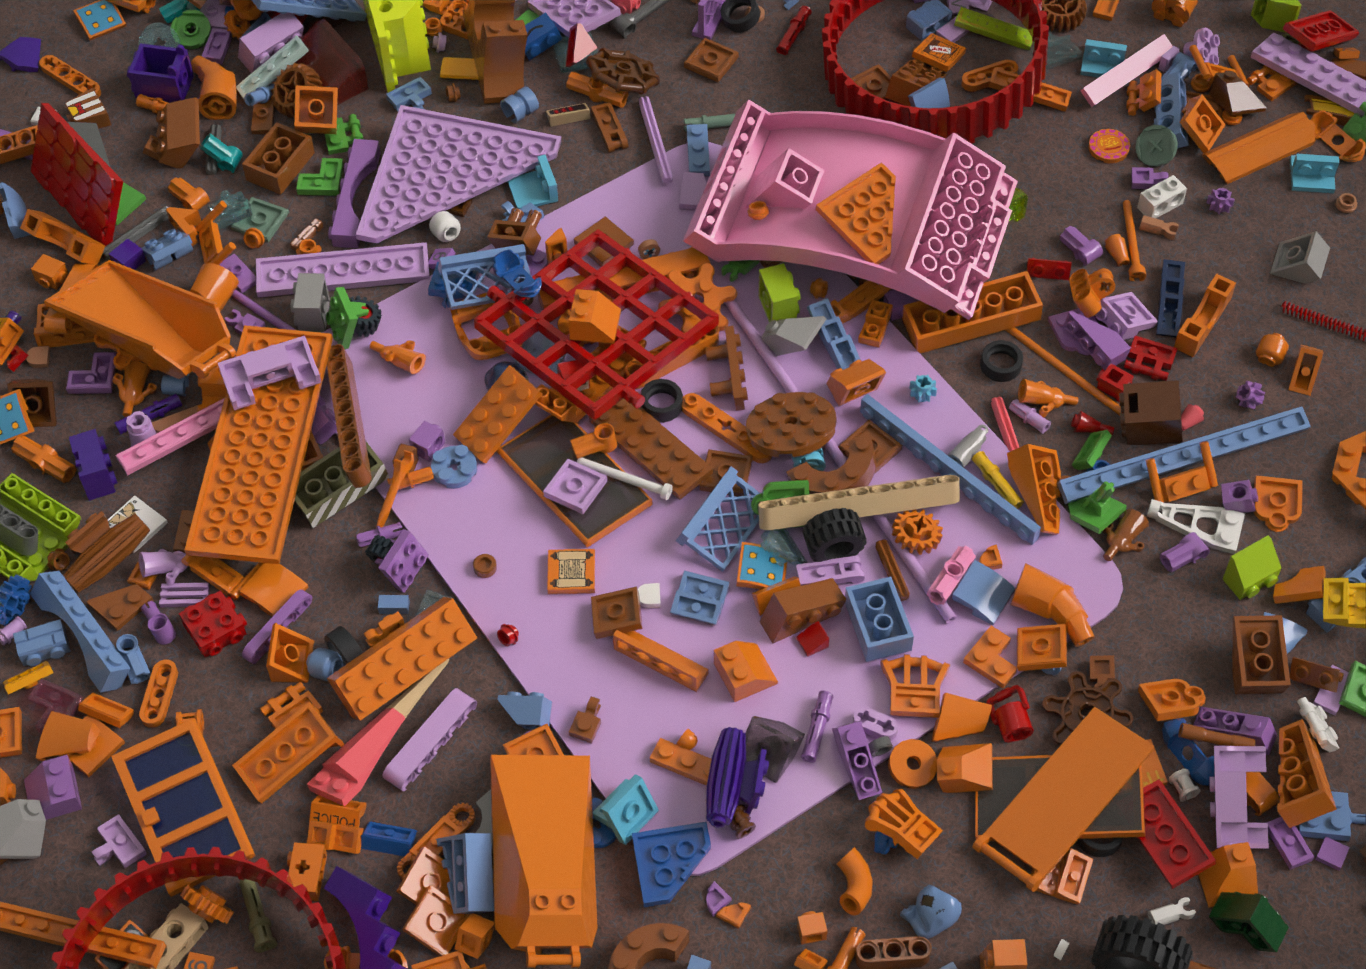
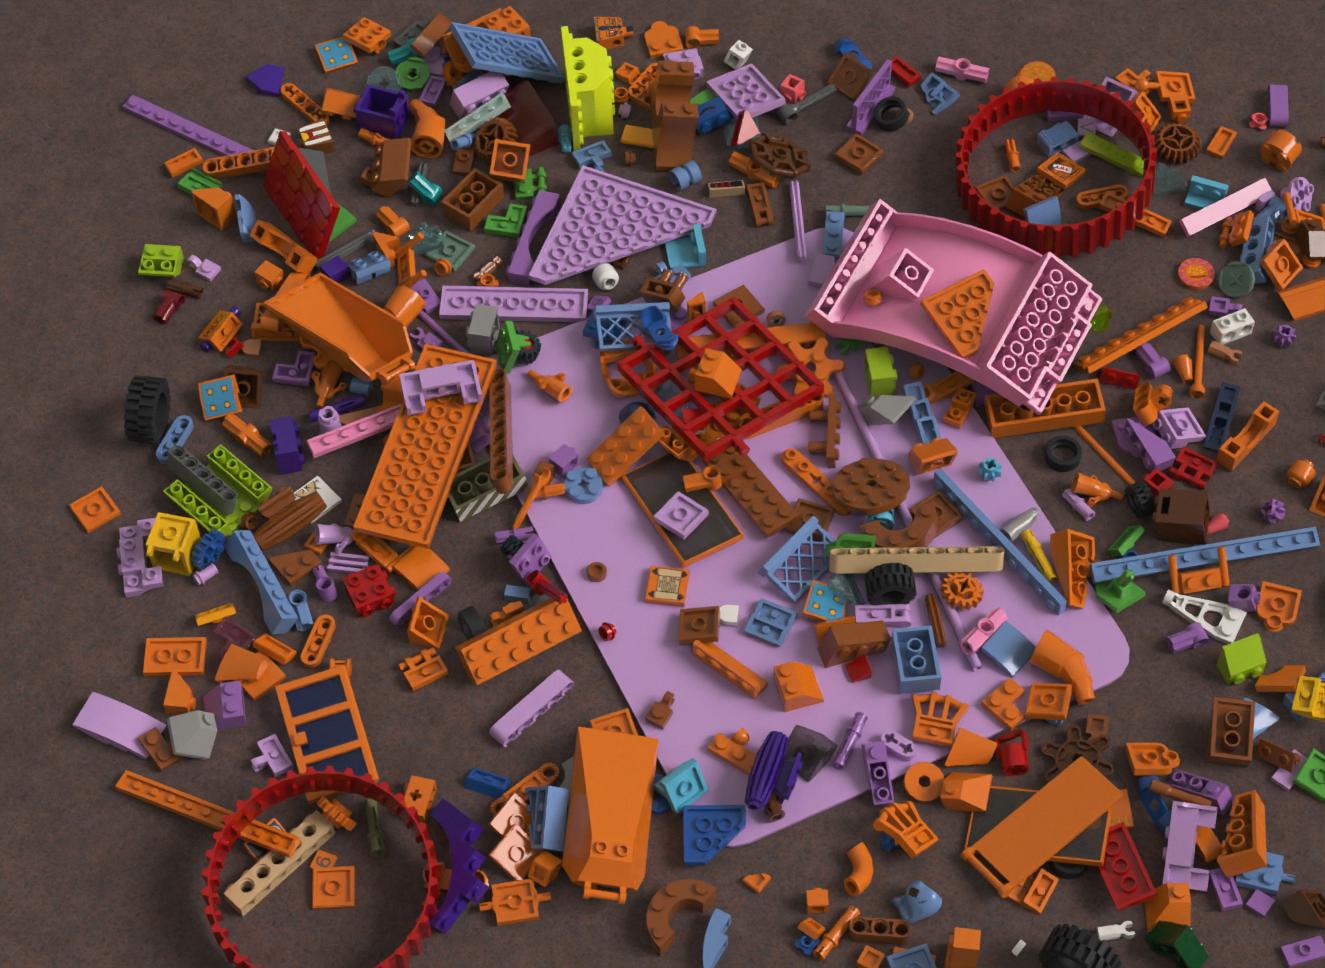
camera: 10 degrees right, 0 degrees up
medium blue brick [13,619,71,666] -> none
orange plate [232,702,344,803] -> none
medium blue head [306,648,344,681] -> none
coral plate [307,659,449,806] -> none
orange slope [307,820,364,854] -> none
orange panel [308,795,366,831] -> none
medium blue slope [498,692,552,730] -> none
white bar [577,458,673,500] -> none
black tyre [641,379,683,423] -> none
medium lavender tile [706,881,732,917] -> none
red pin [776,6,812,55] -> none
dark grey tile [868,736,893,757] -> none
orange tile [979,544,1003,570] -> none
coral axle [991,396,1019,451] -> none
red cone [1071,411,1114,435] -> none
dark orange piece [1103,509,1149,561] -> none
white bush [1168,769,1200,802] -> none
white plate [1297,697,1339,752] -> none
none -> orange slope [322,87,360,120]
none -> red axle [525,570,568,604]
none -> medium azure axle [558,124,572,153]
none -> orange axle [1005,139,1021,172]
none -> orange plate [1073,297,1208,374]
none -> black tyre [1125,481,1156,518]

